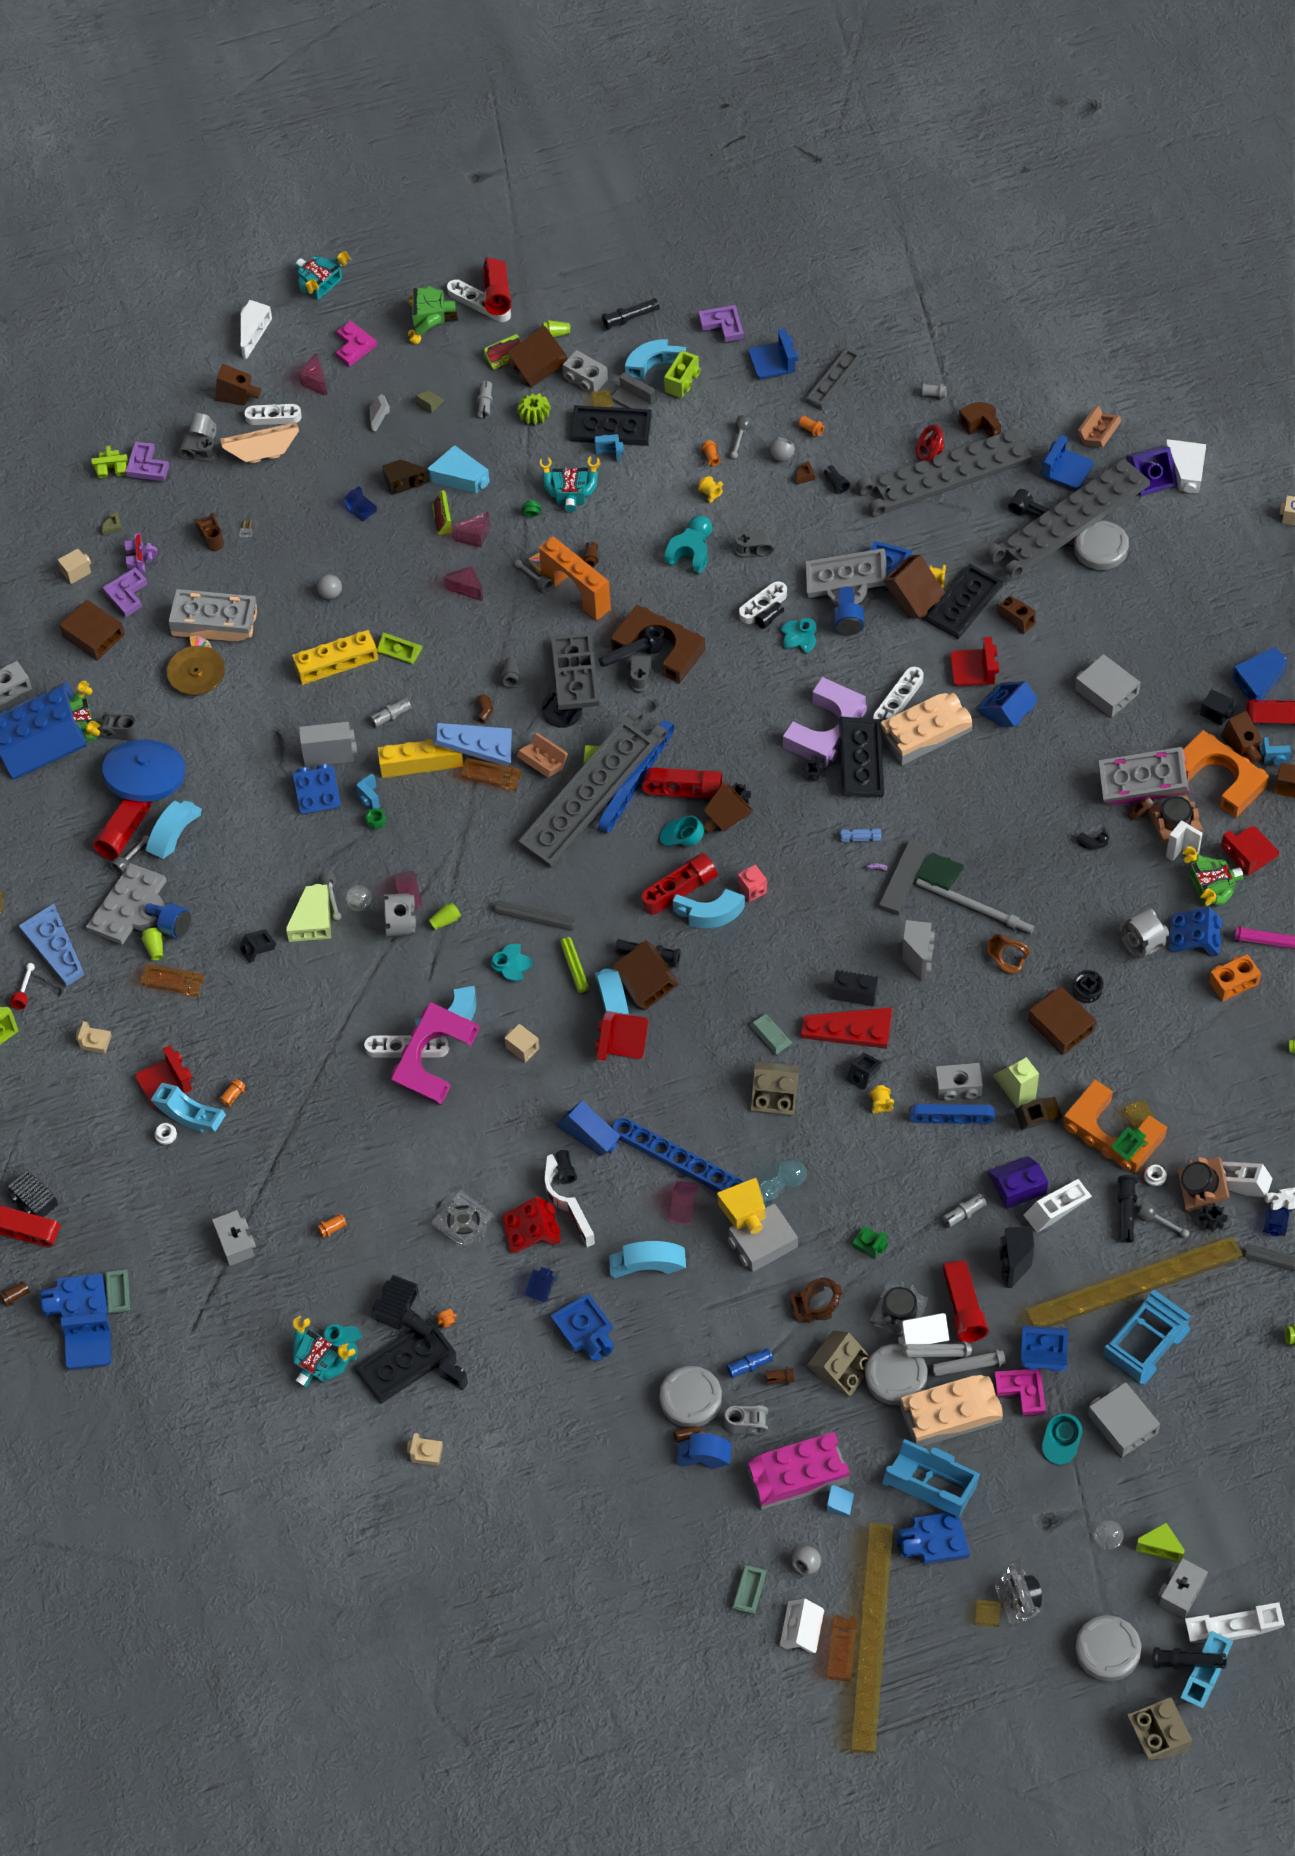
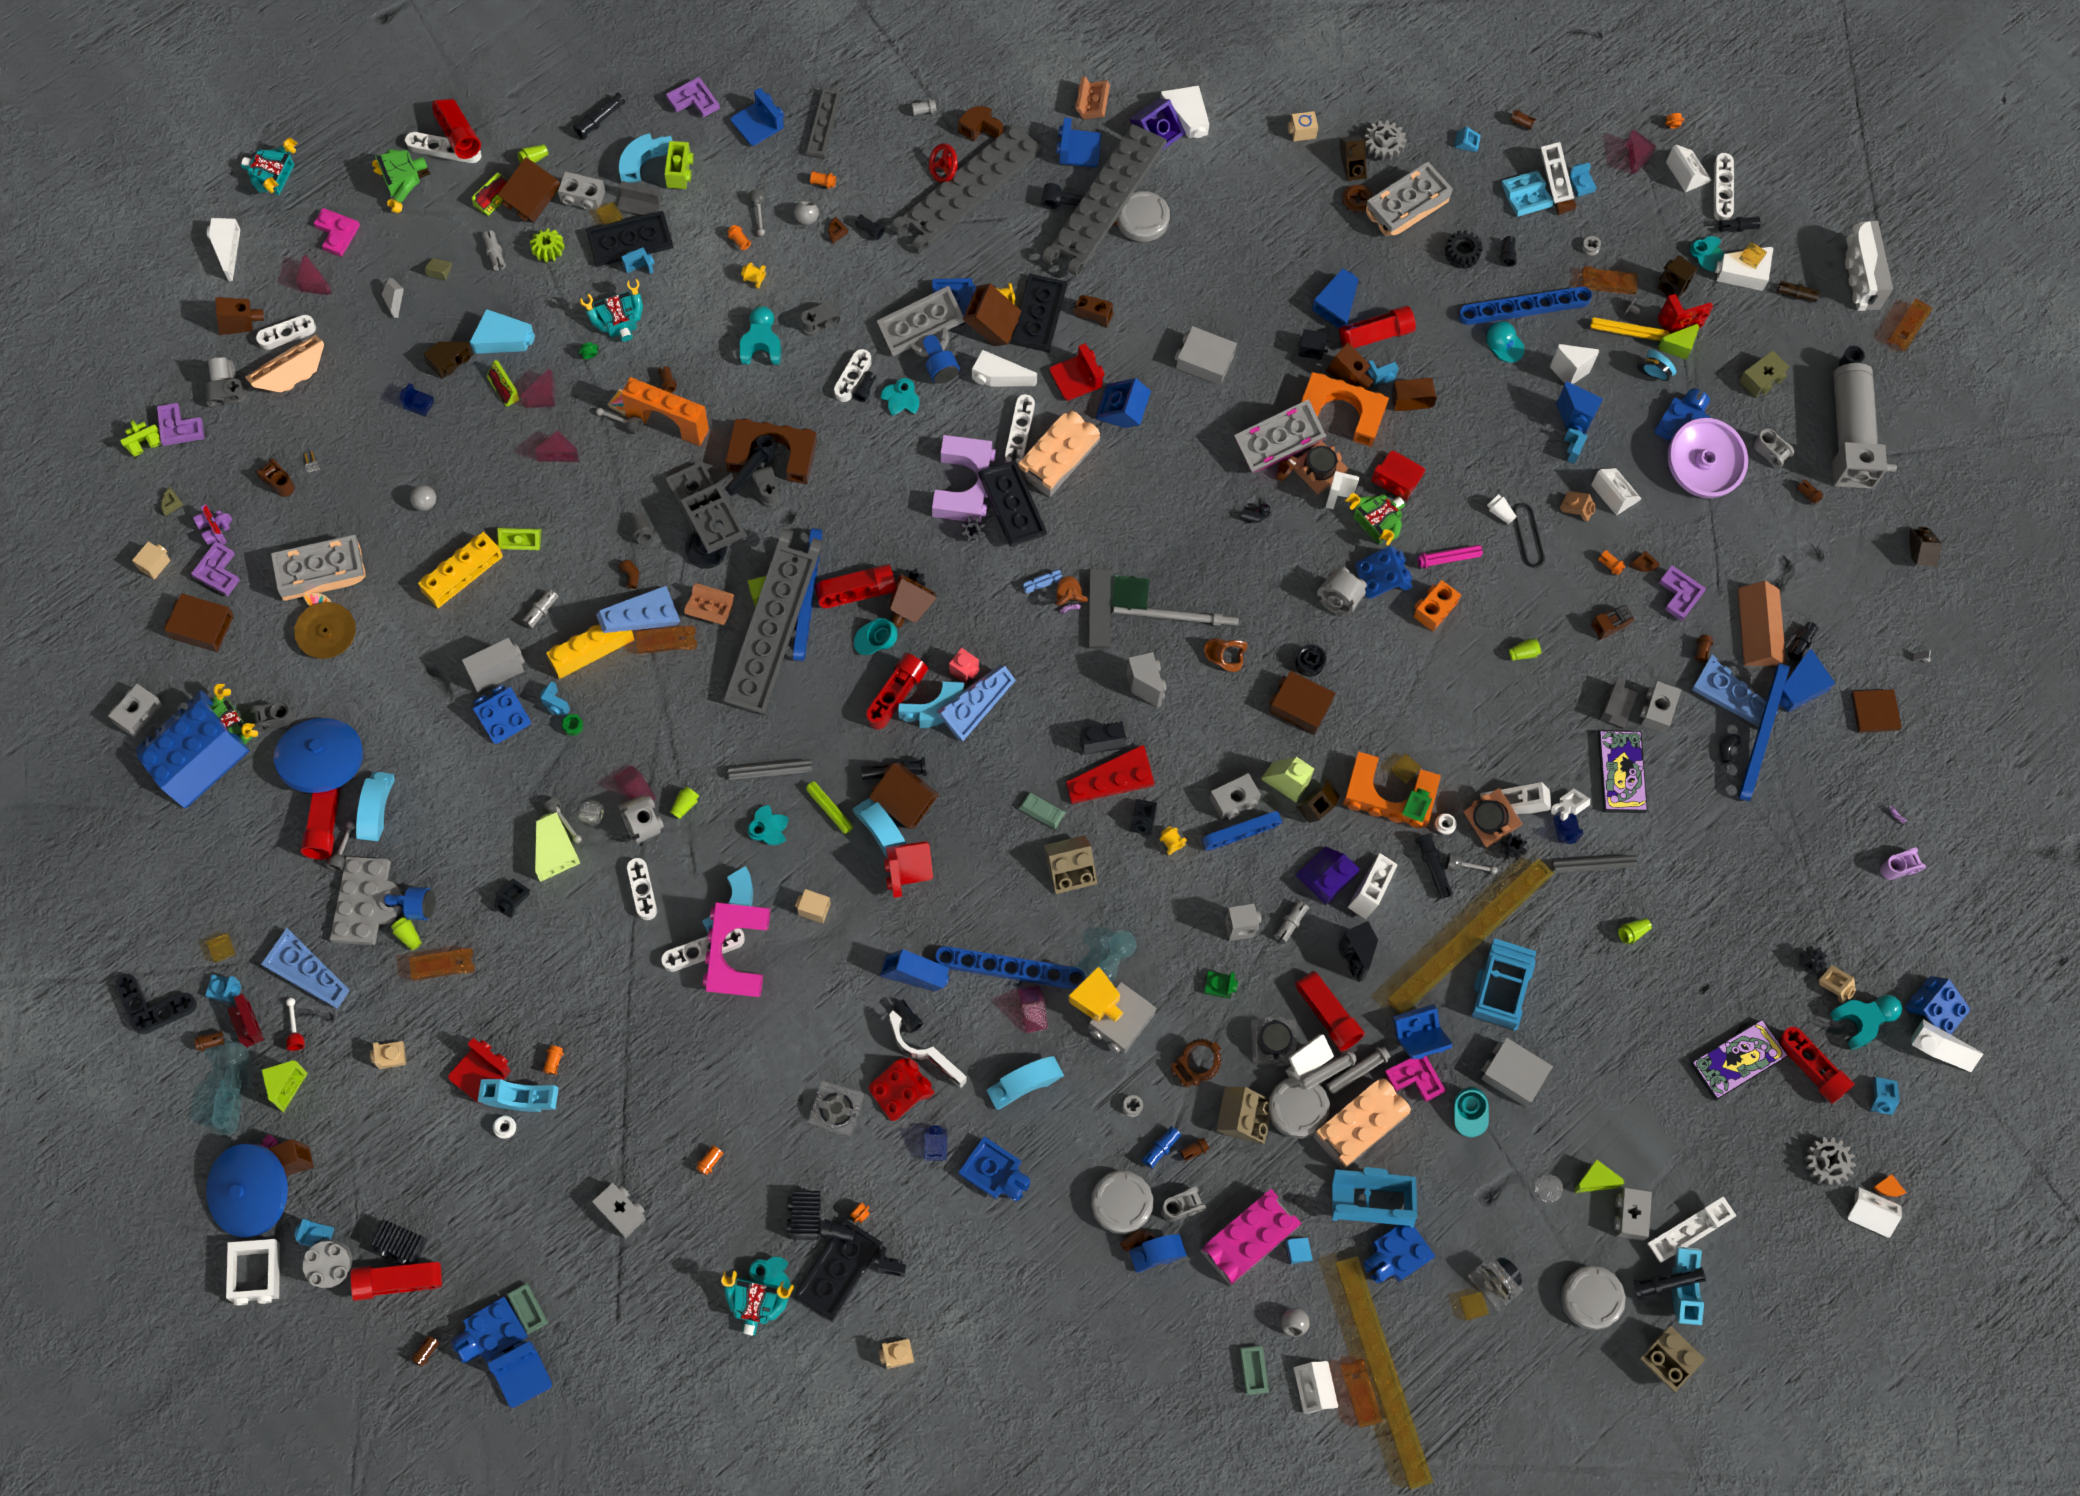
camera: 30 degrees left, 10 degrees up
none -> white beam [627,858,657,920]
none -> medium blue wing [936,665,1016,741]
none -> white slope [972,350,1037,387]
none -> dark orange piece [1055,576,1088,606]
none -> light grey bush [1122,1095,1143,1117]
none -> light grey brick [1225,903,1261,941]

